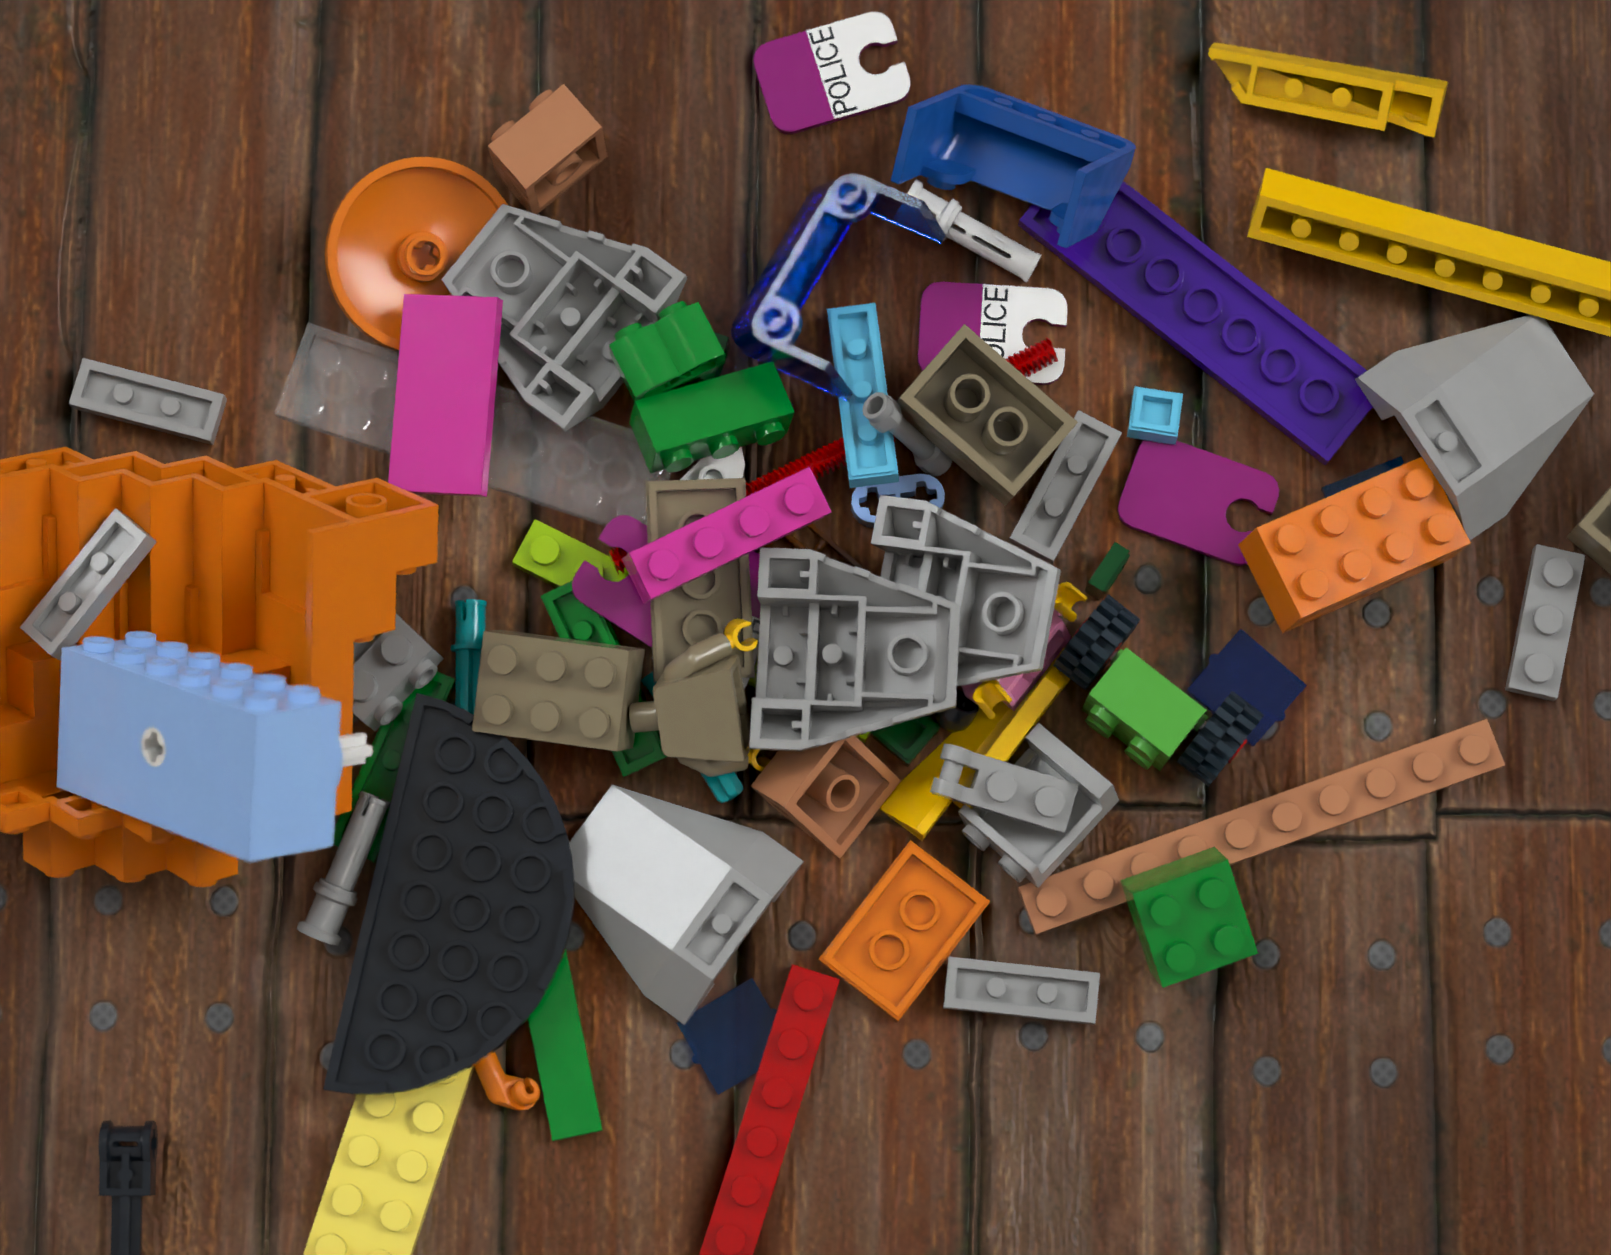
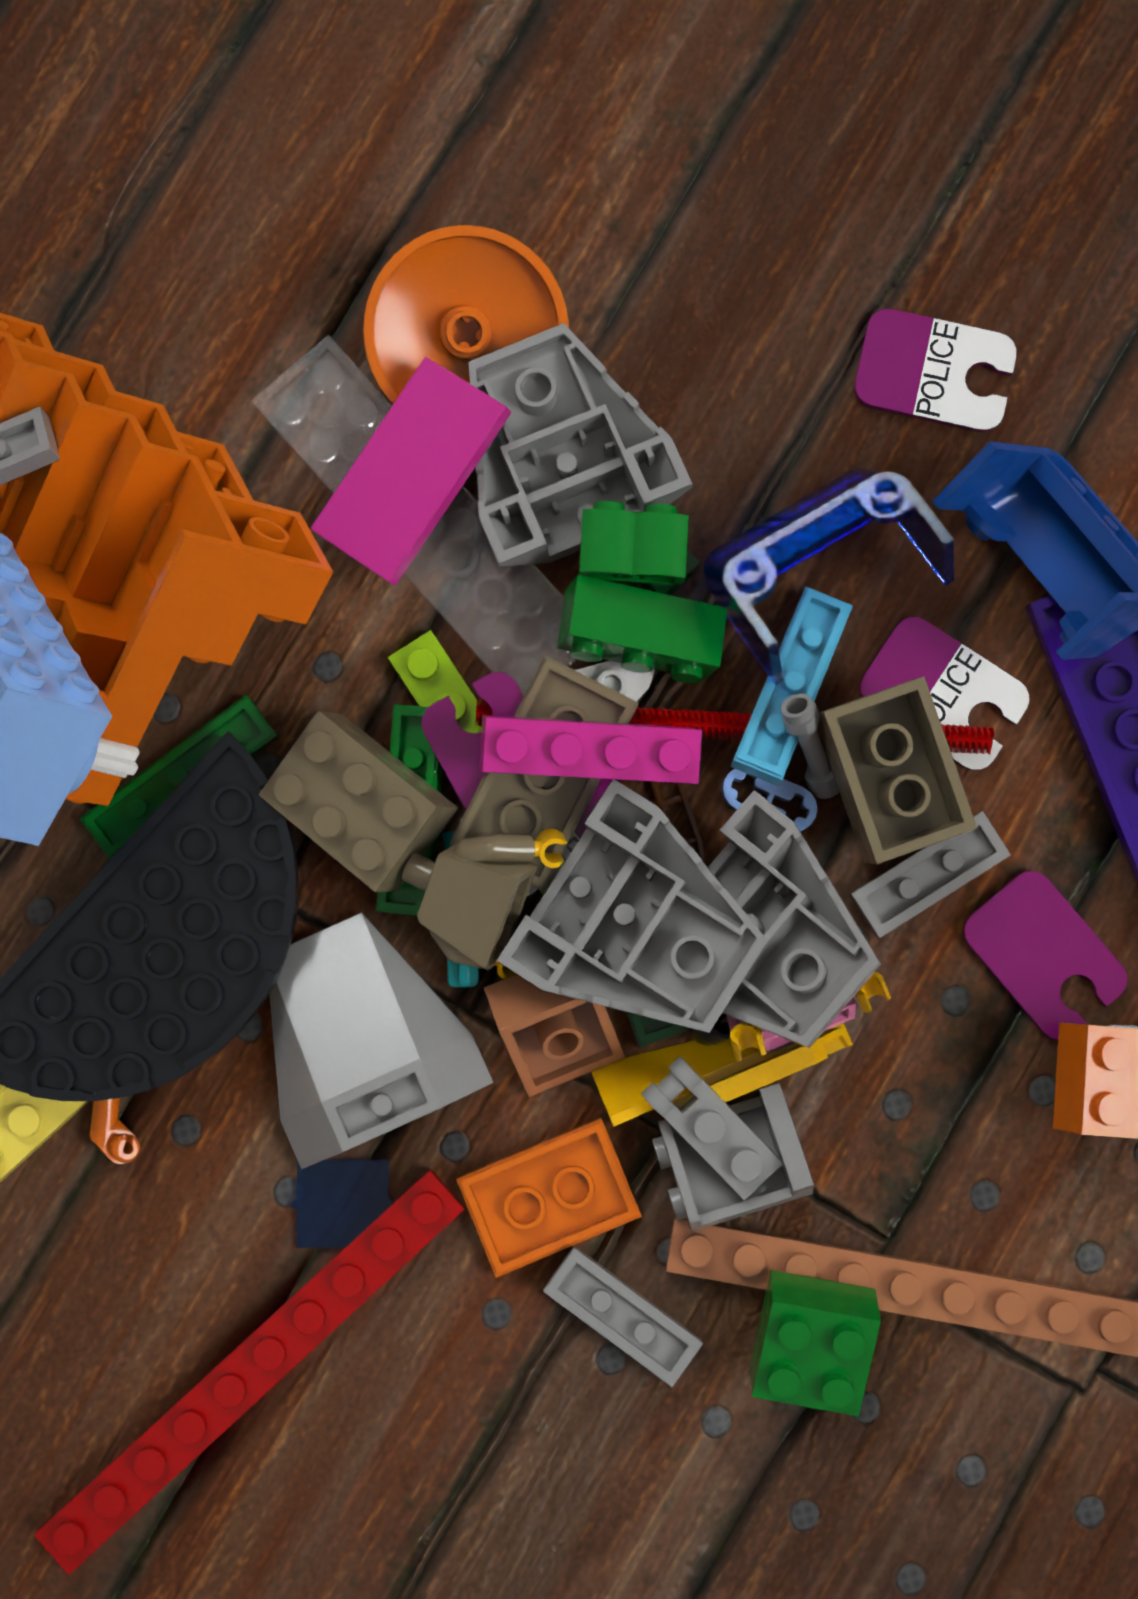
camera: 30 degrees right, 5 degrees up
light grey plate [69,358,227,445] -> none
light grey pin [296,791,390,946] -> none
light grey plate [353,613,444,731] -> none
teal axle [451,599,487,715] -> none
nougat brick [488,84,607,214] -> none
green tile [528,949,603,1141] -> none
white pin [896,179,1042,282] -> none
brick [1053,595,1264,787] -> none
dark green tile [1084,542,1130,601] -> none
medium azure tile [1127,386,1183,445] -> none
clear blue piece [1187,629,1307,747] -> none

